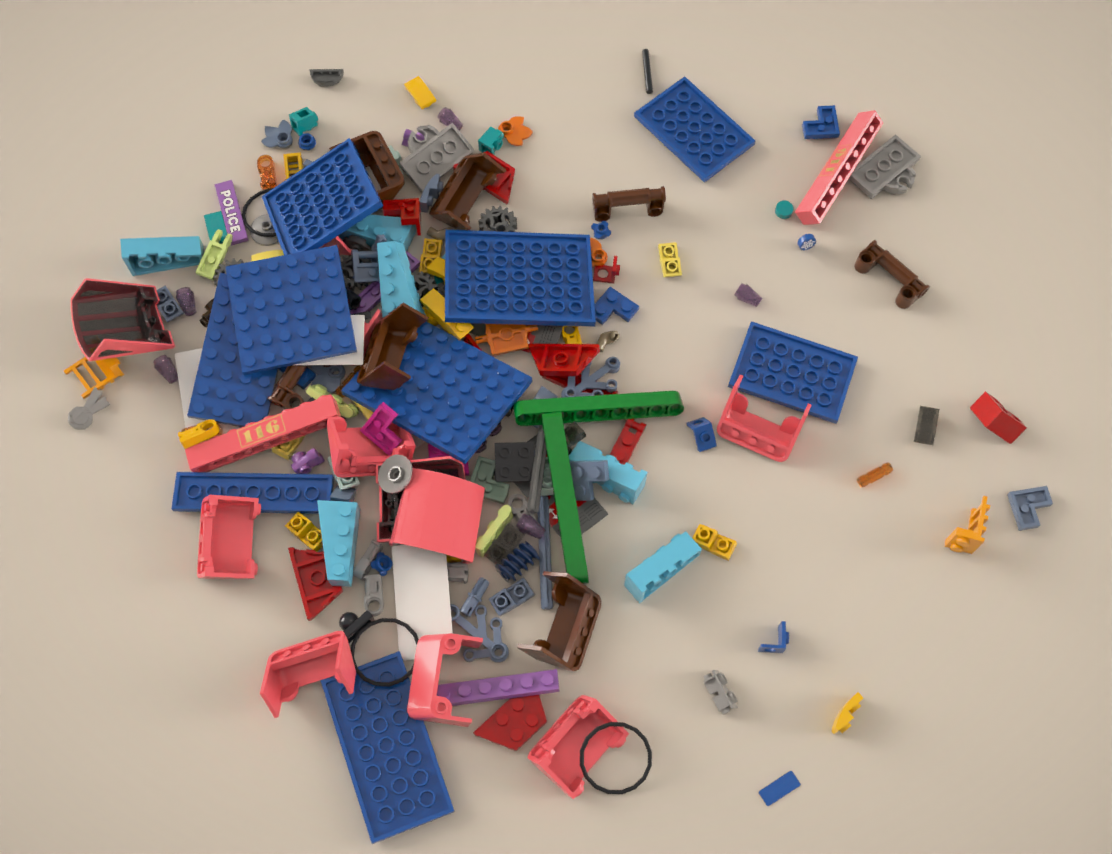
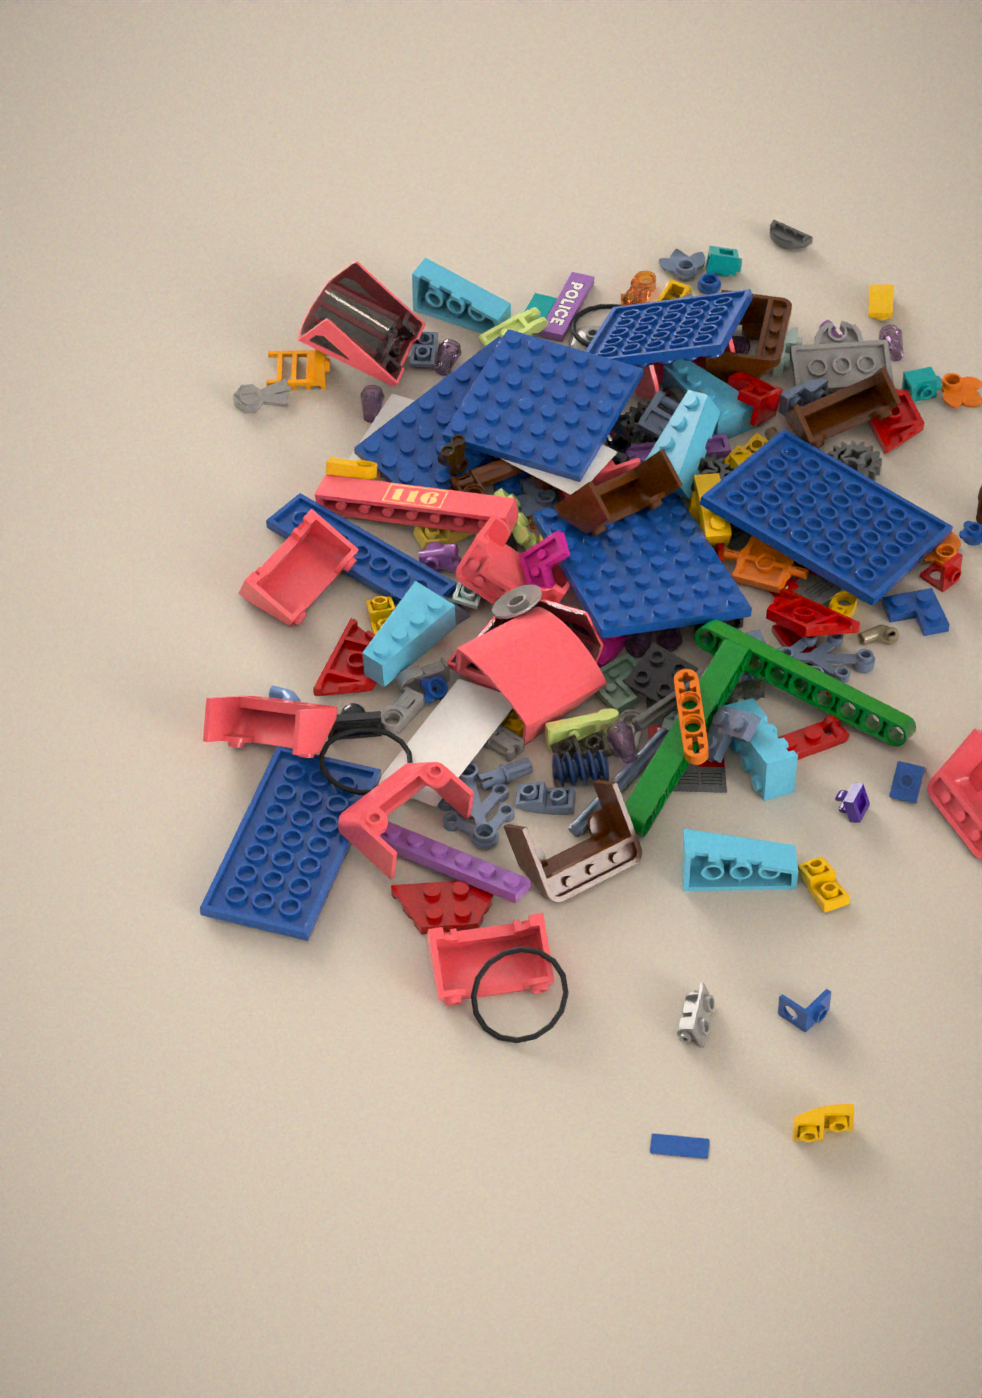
camera: 40 degrees right, 20 degrees down
none -> medium blue arm [269,685,301,702]
none -> dark brown plate [438,434,469,476]
none -> orange beam [674,669,709,765]
none -> dark purple tile [835,783,870,823]

